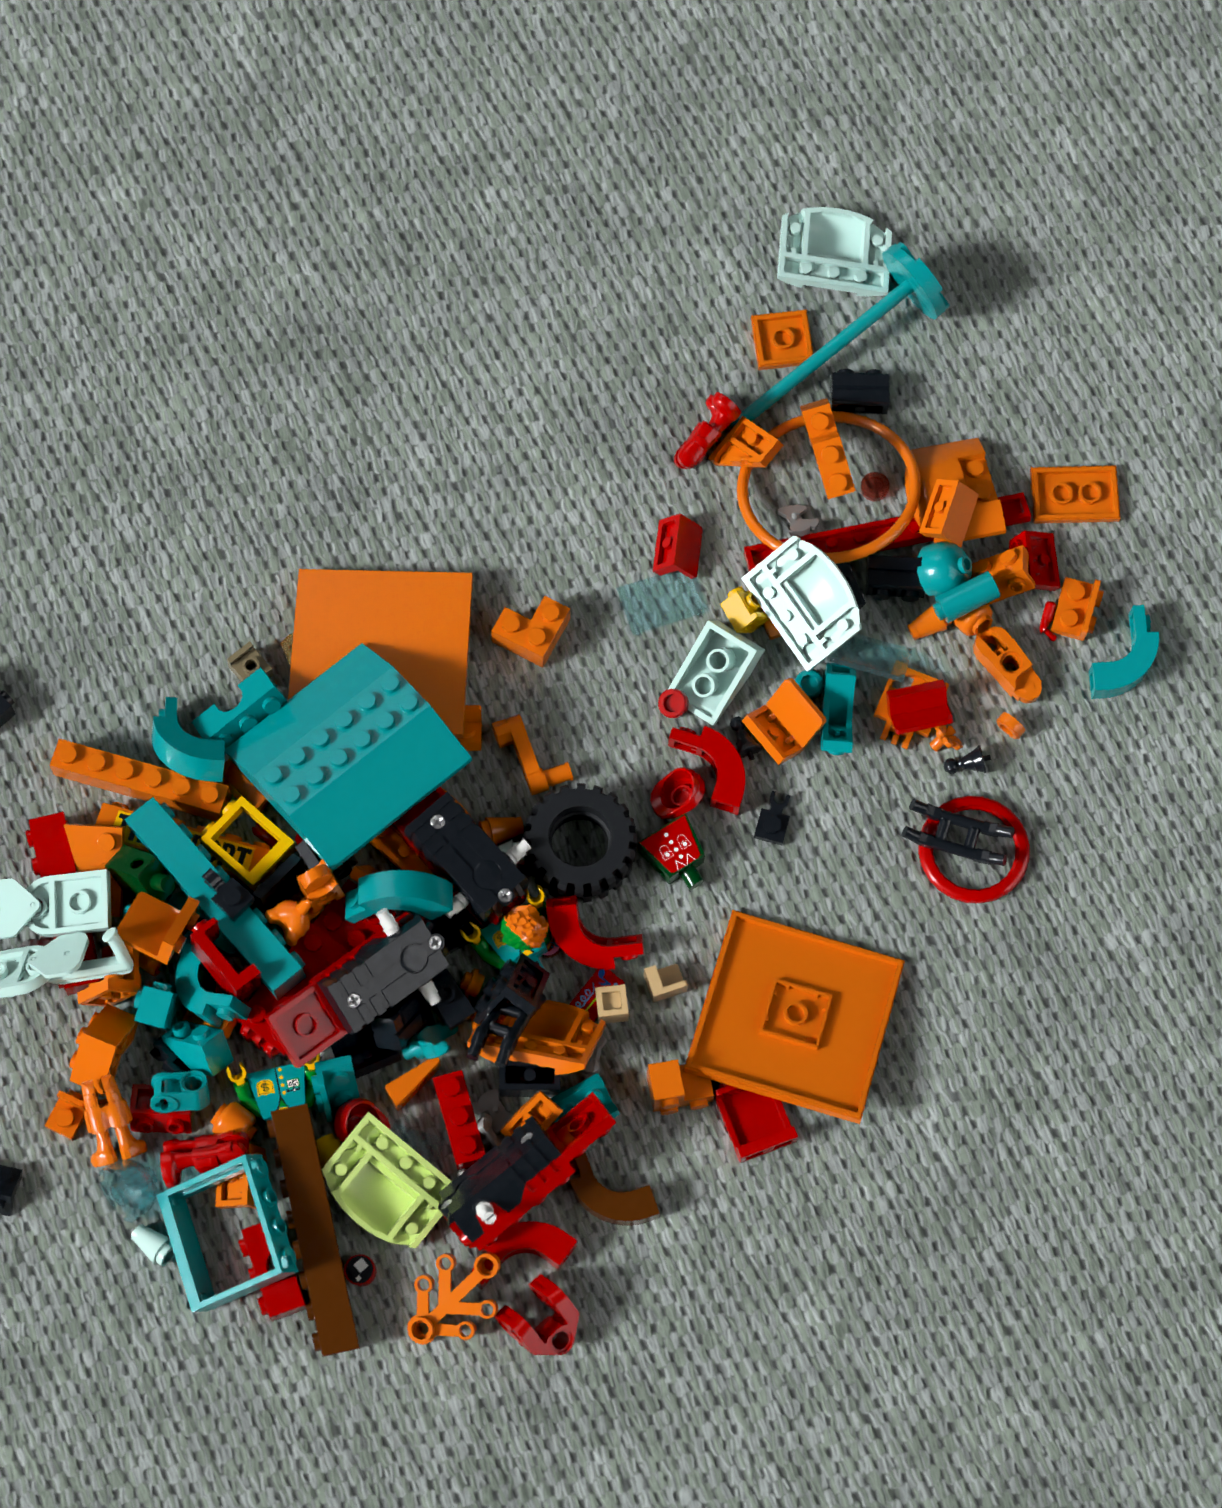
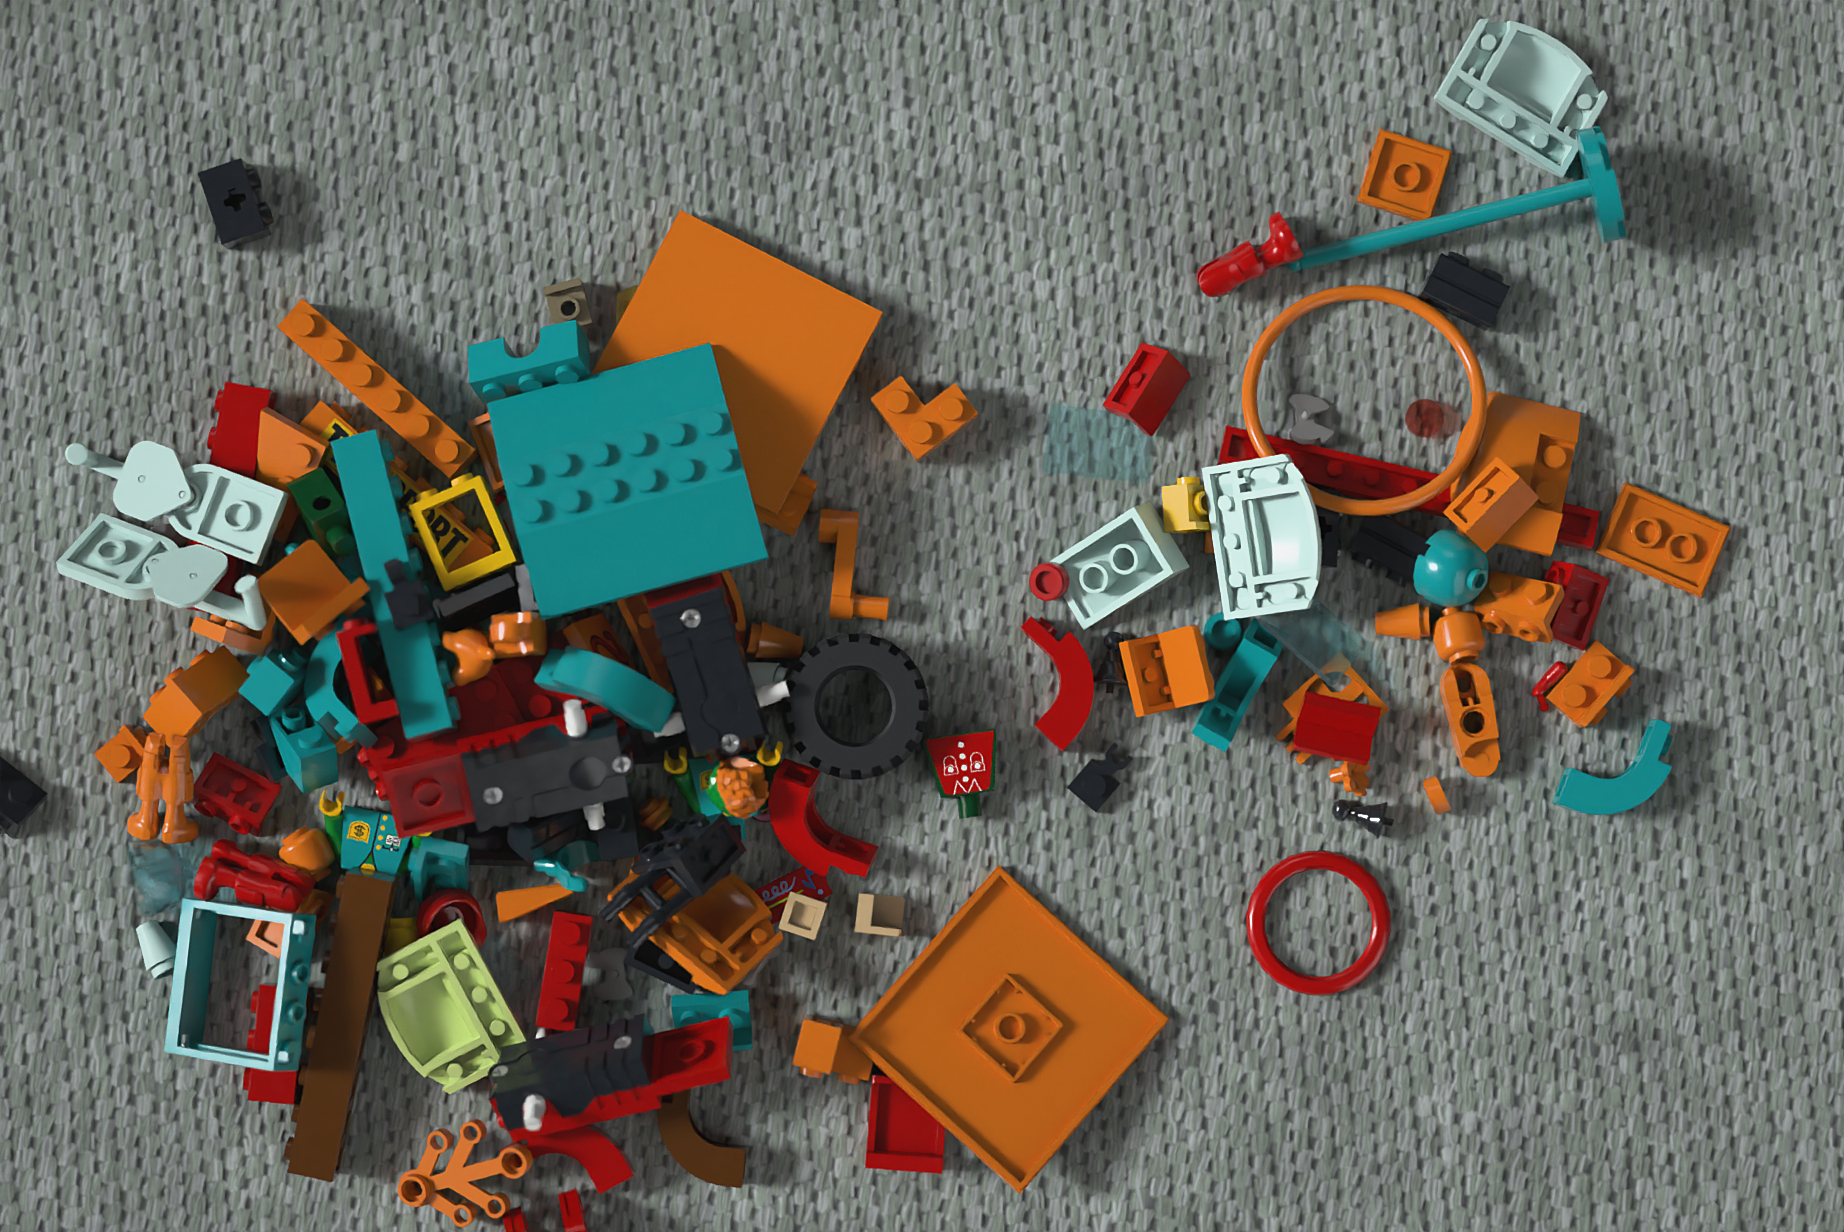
camera: 30 degrees right, 15 degrees up
teal piece [150,1070,211,1113] -> none
teal arch [152,697,225,782] -> none
tile [344,1254,377,1287] -> none
light grey piece [477,1113,504,1147] -> none
orange slope [500,1090,563,1137] -> none
red hat [650,767,705,819] -> none
orange wing [708,416,784,468] -> none
orange arch [800,398,856,499] -> none
black piece [902,799,1014,866] -> none
teal brick [932,571,1001,623] -> none

